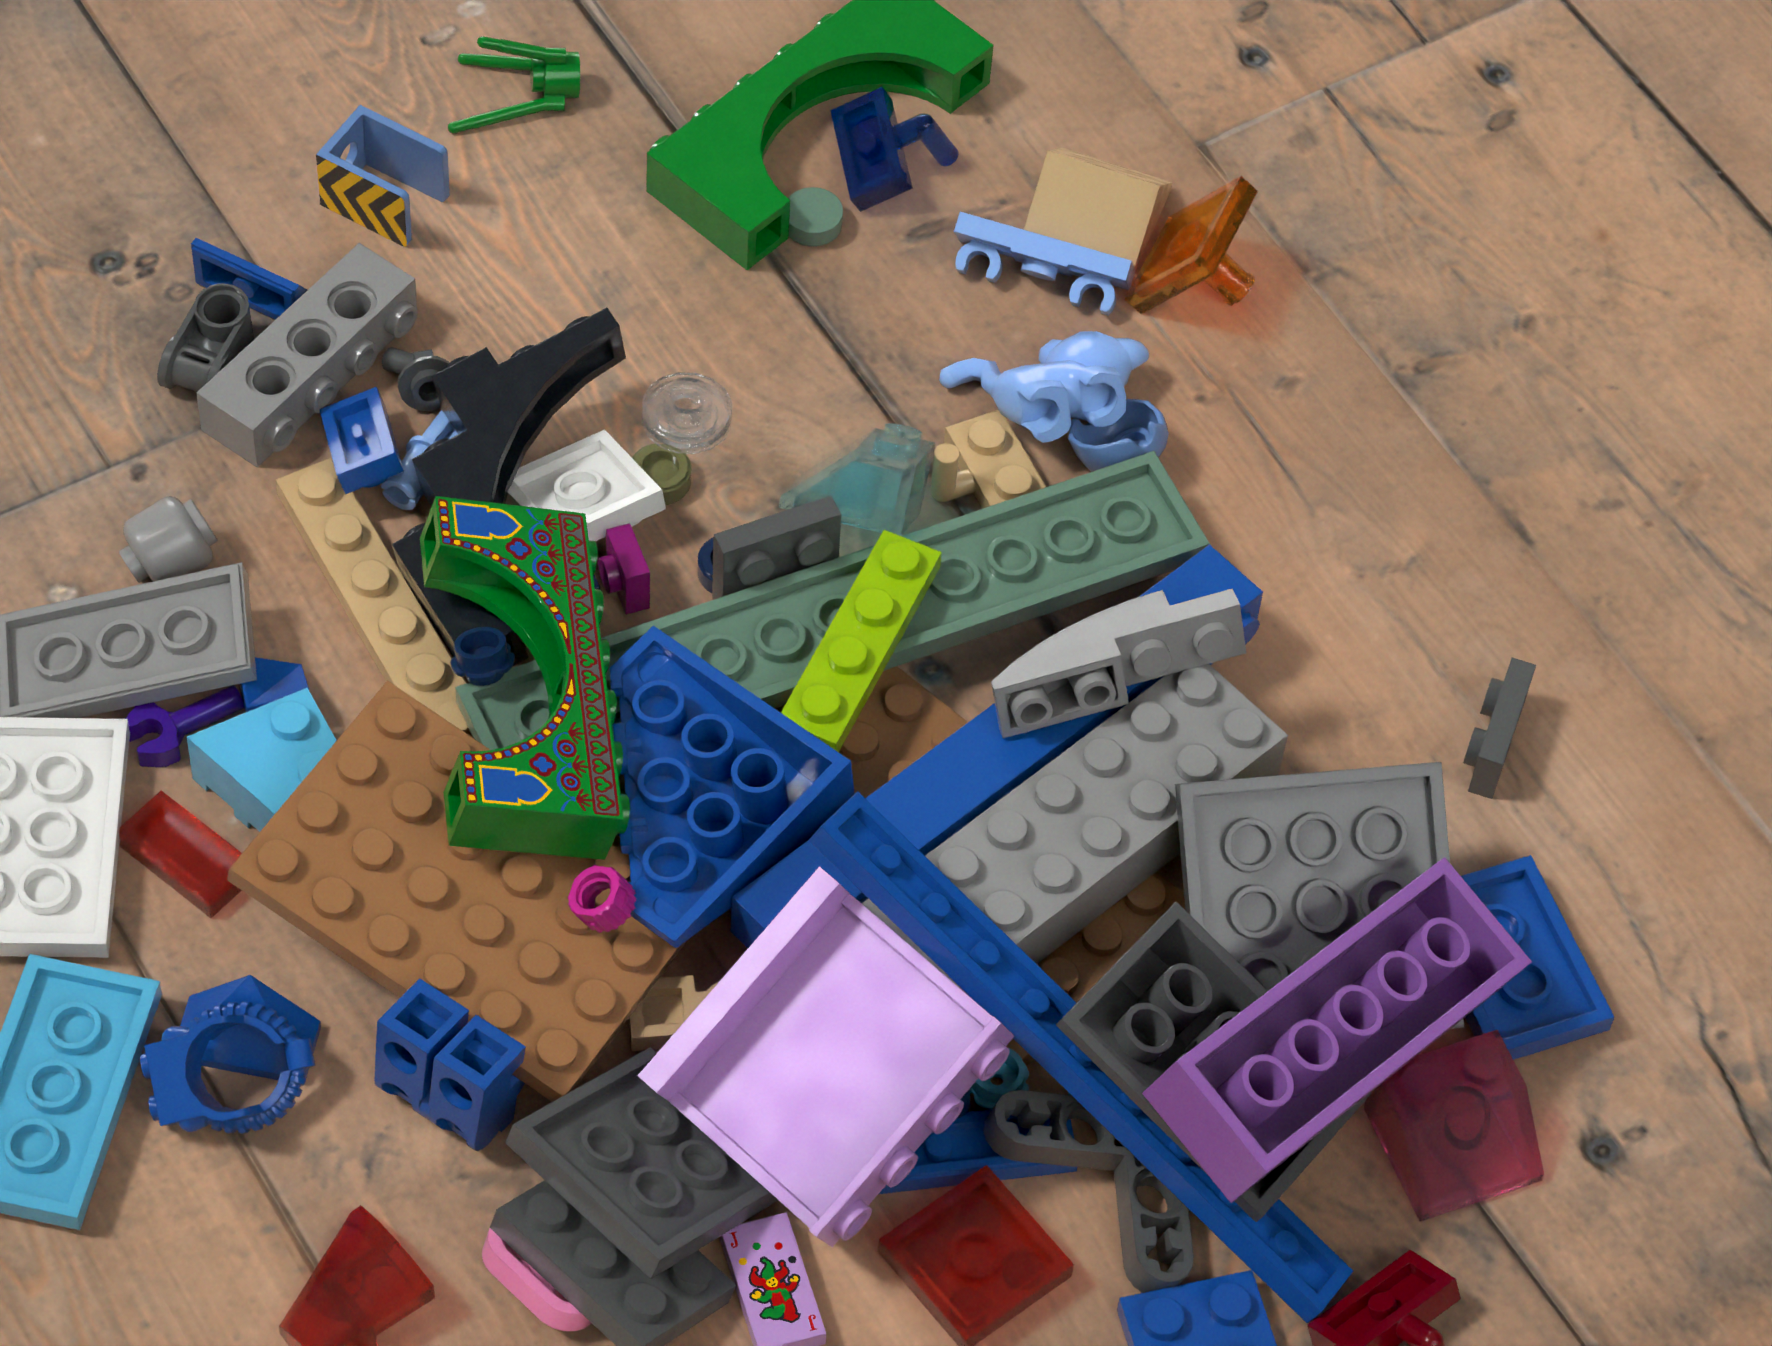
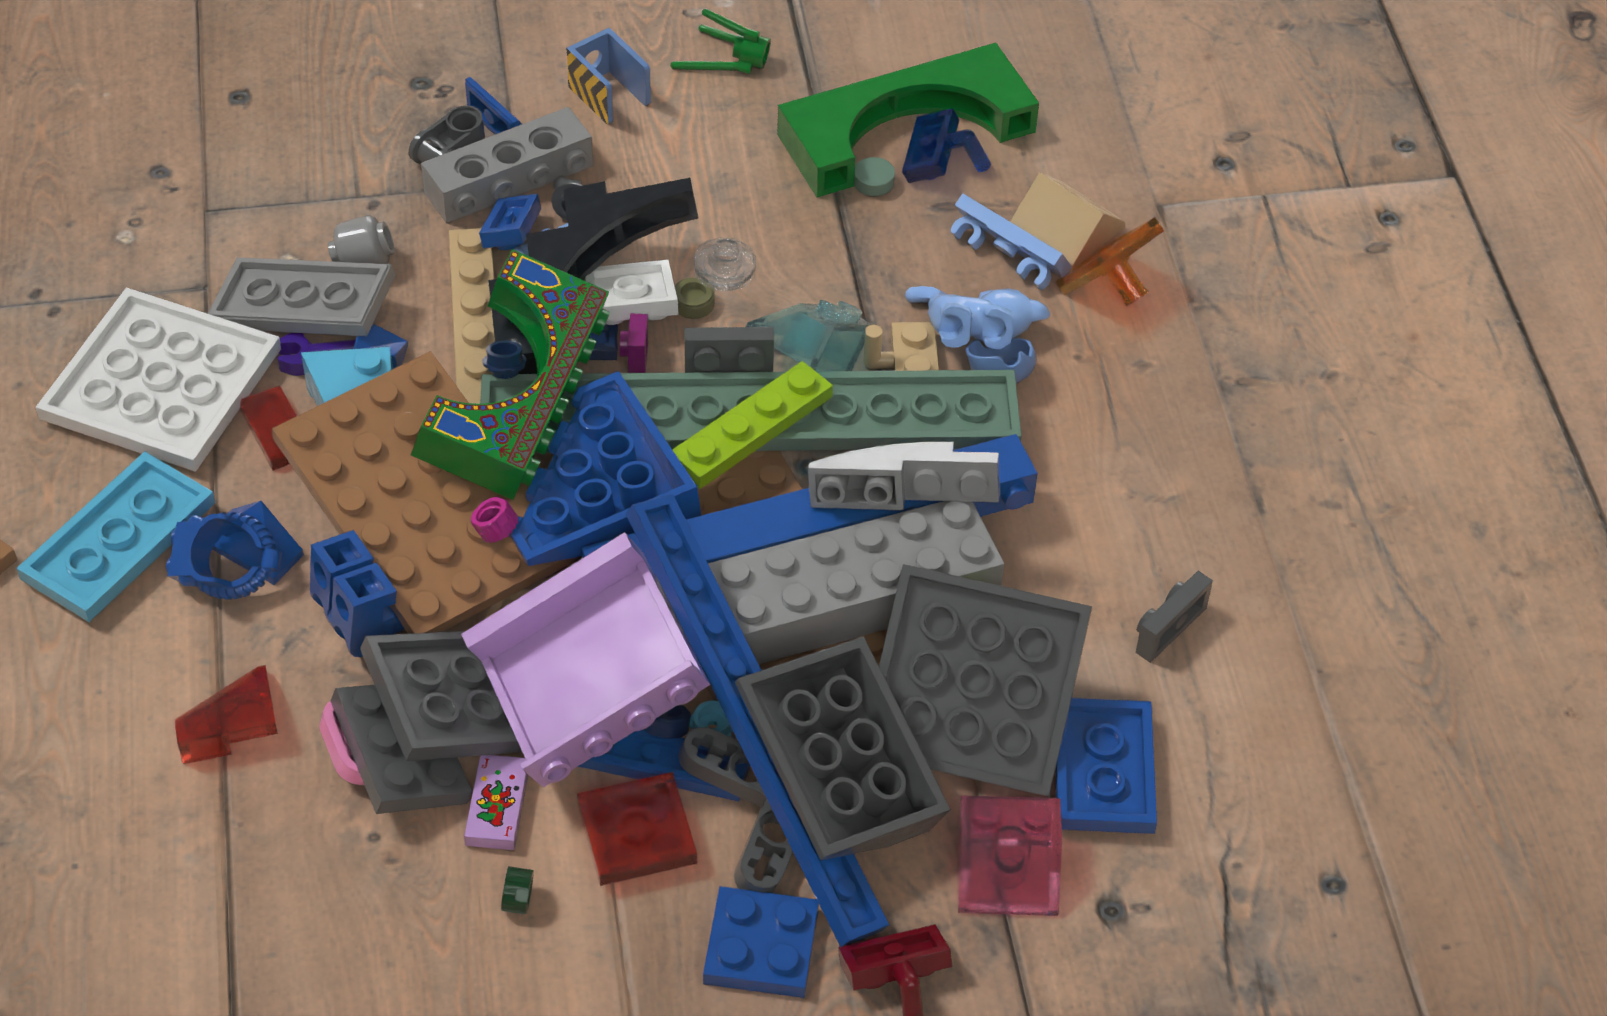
camera: 25 degrees right, 5 degrees down
medium lavender brick [1142,857,1532,1203] -> none

